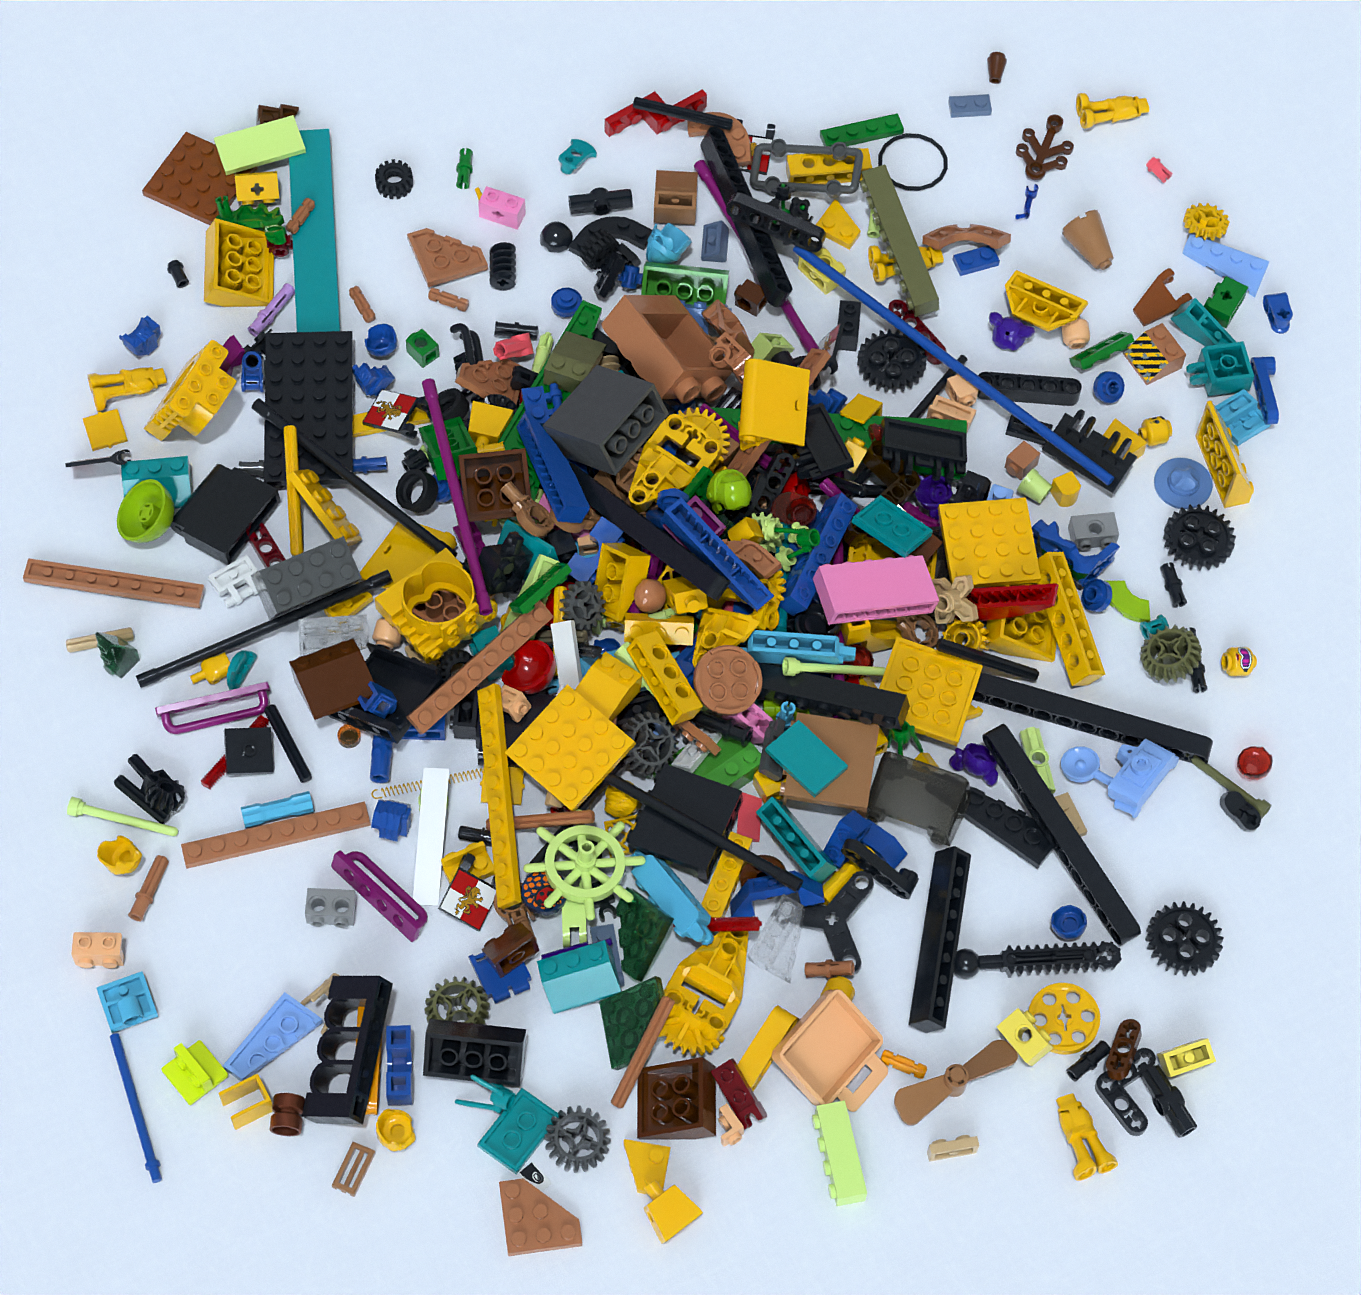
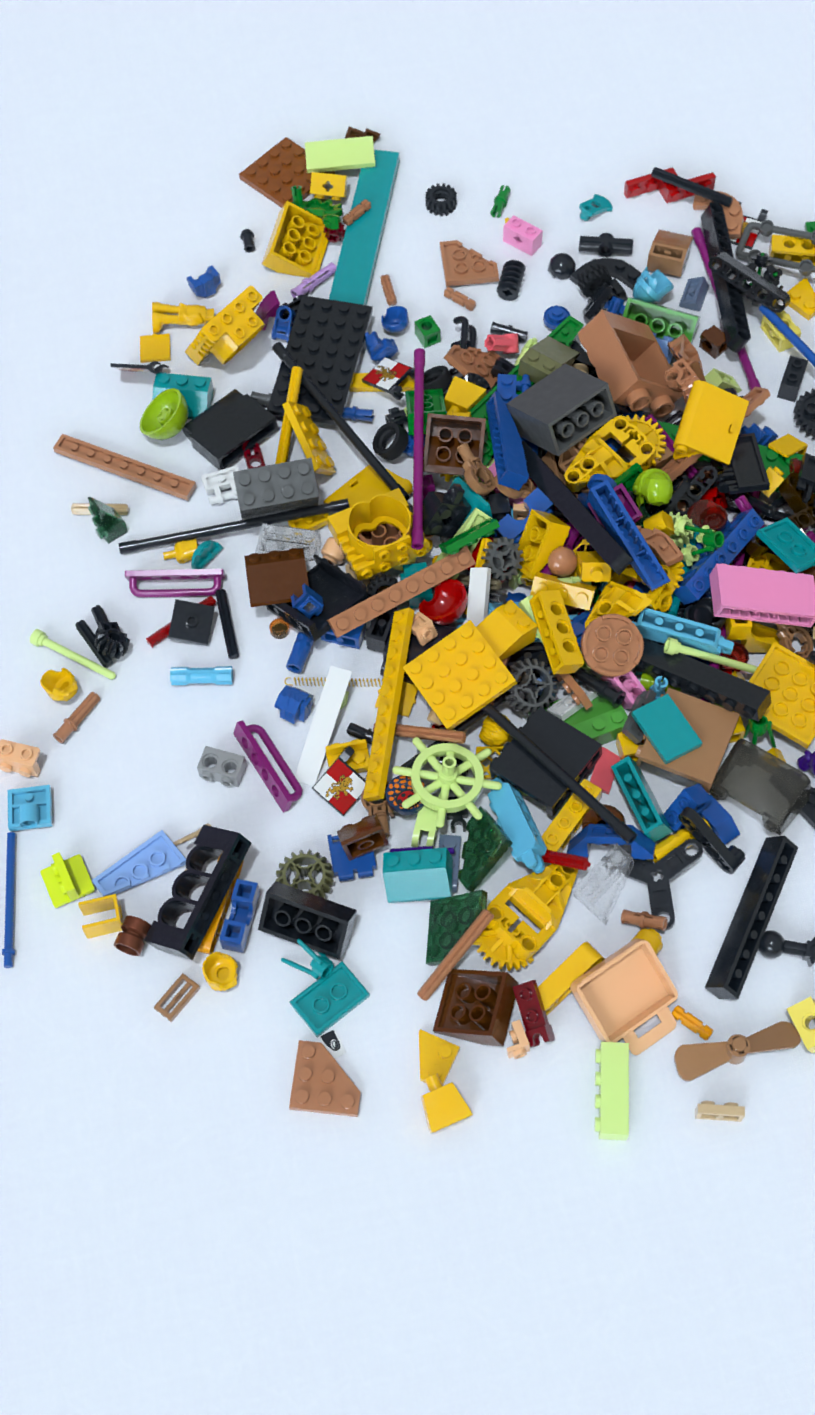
camera: 20 degrees right, 0 degrees up
nougat plate [181,801,370,869] -> none
dark grey gear [544,1106,611,1173] -> none
flag [813,323,844,390] -> none

